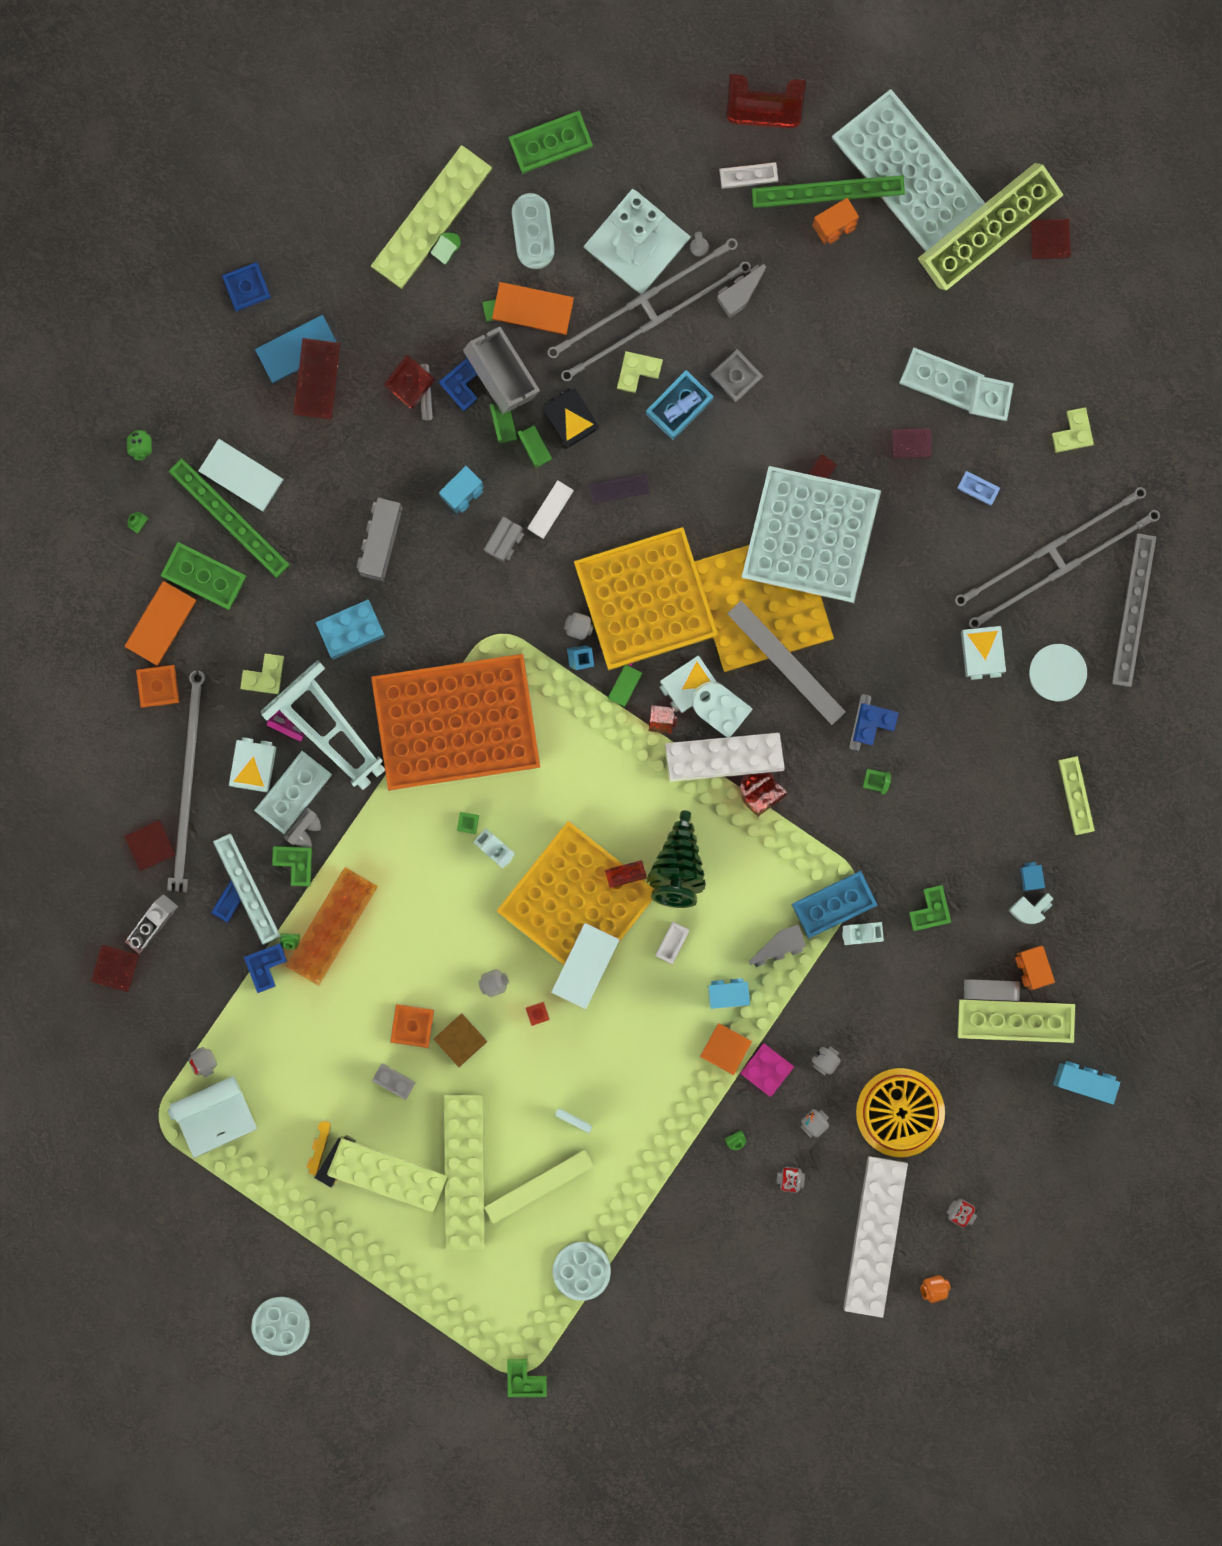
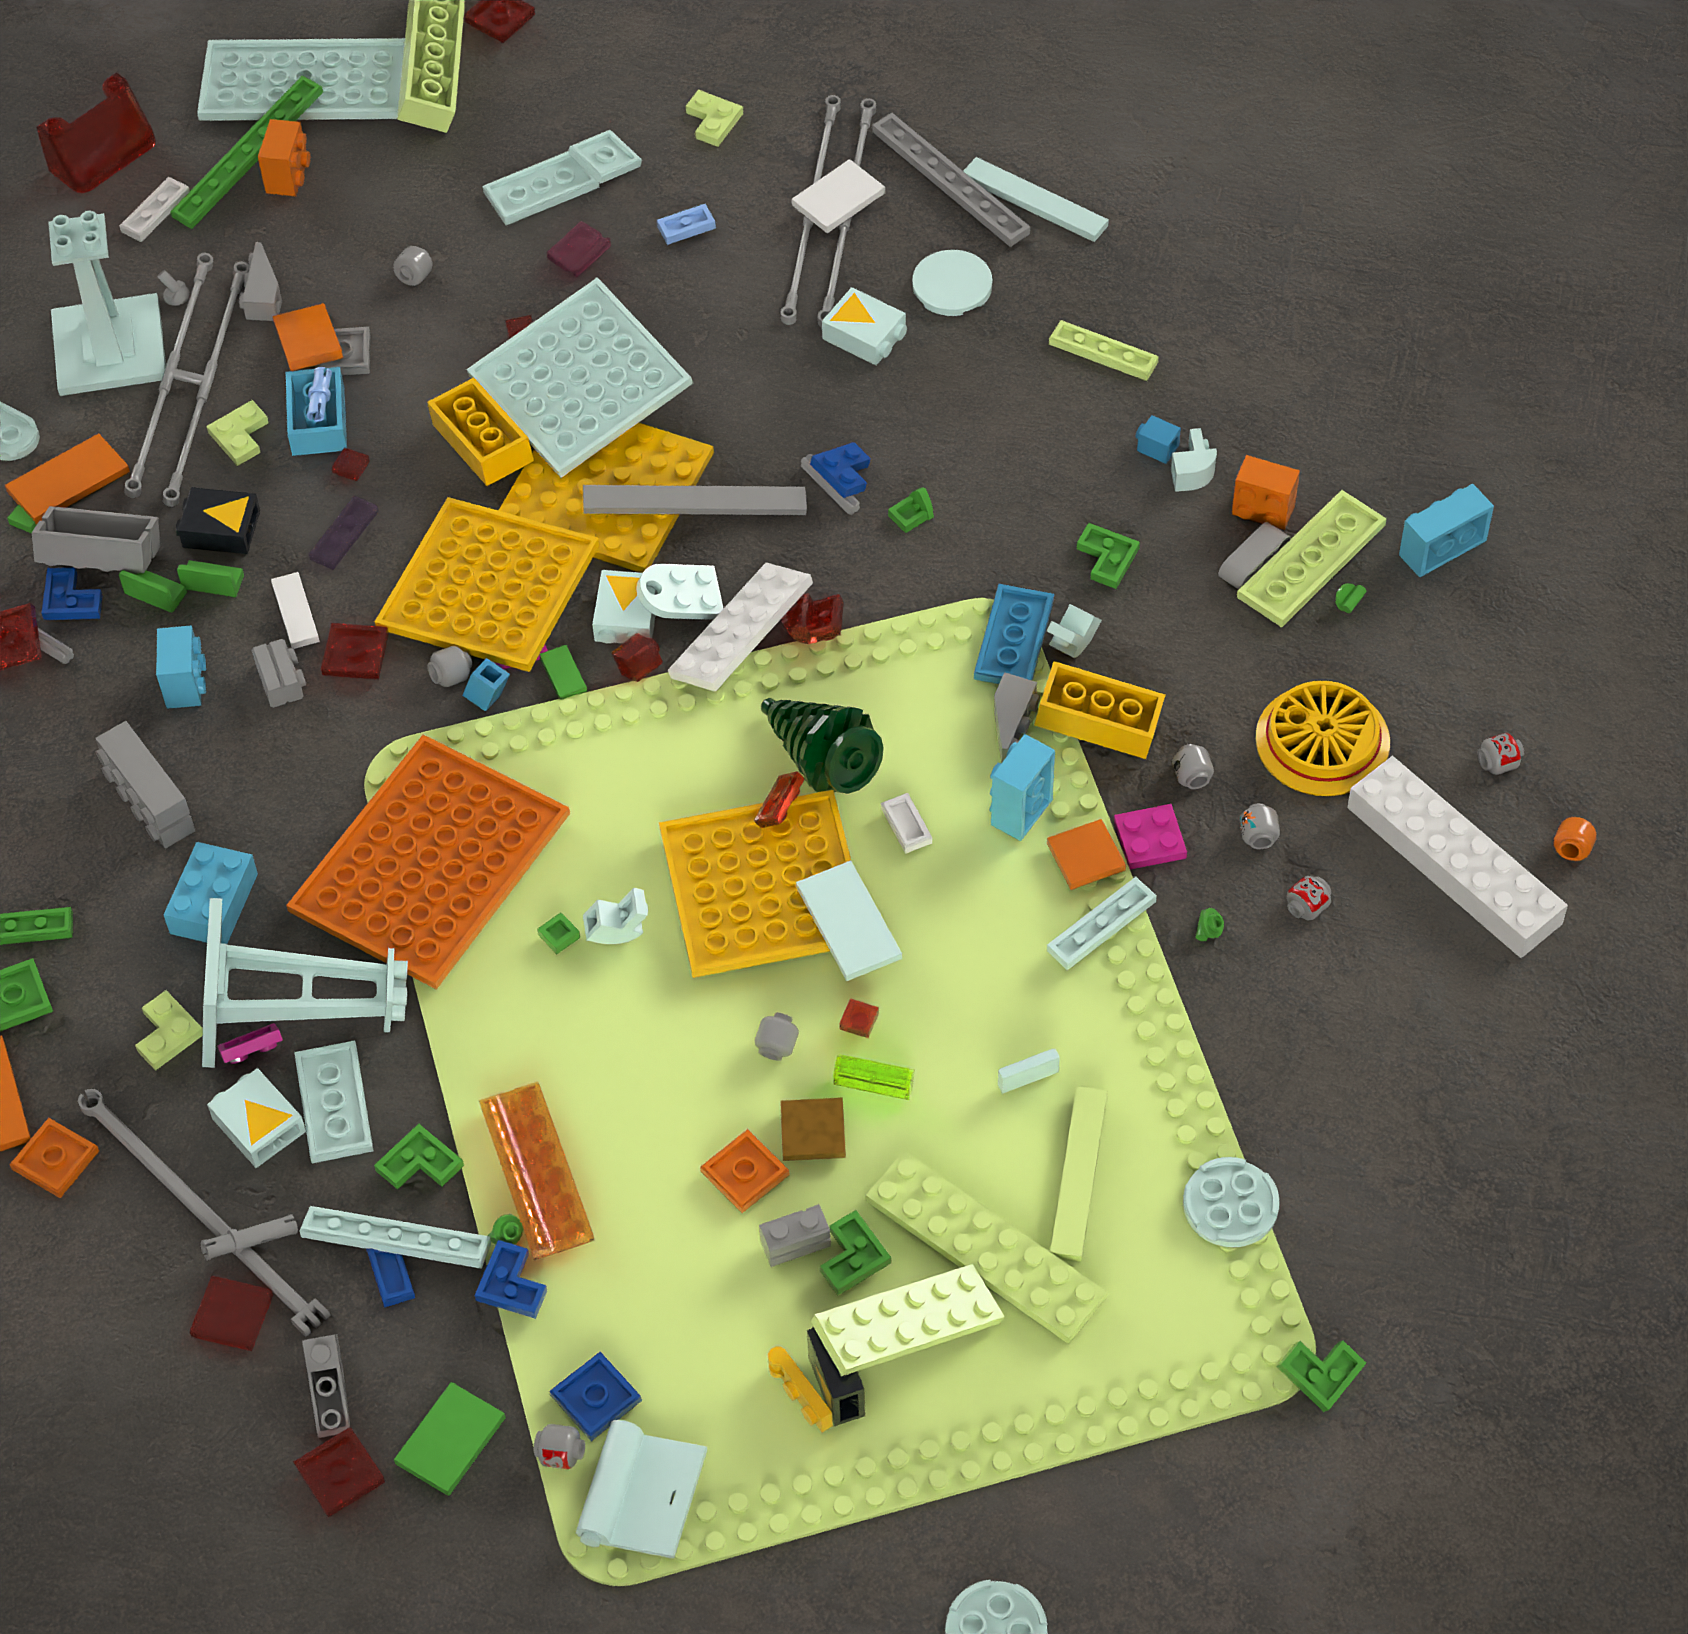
camera: 50 degrees left, 30 degrees down
light grey tile [284,807,321,848] -> none
none -> light grey pin [201,1214,298,1260]
none -> orange tile [272,303,344,371]
none -> clear red plate [321,623,389,680]
none -> clear red tile [331,447,370,481]
none -> light grey head [393,246,433,286]
none -> bright green tile [394,1382,506,1496]
none -> yellow brick [427,378,534,486]
none -> blue tile [549,1352,642,1441]
none -> white tile [792,159,885,233]
none -> bright green plate [820,1210,891,1295]
none -> clear neon green piece [833,1054,915,1100]
none -> light aqua tile [963,157,1109,242]
none -> yellow brick [1034,661,1165,759]
none -> light aqua plate [1047,877,1157,970]
none -> bright green plate [1336,583,1367,613]

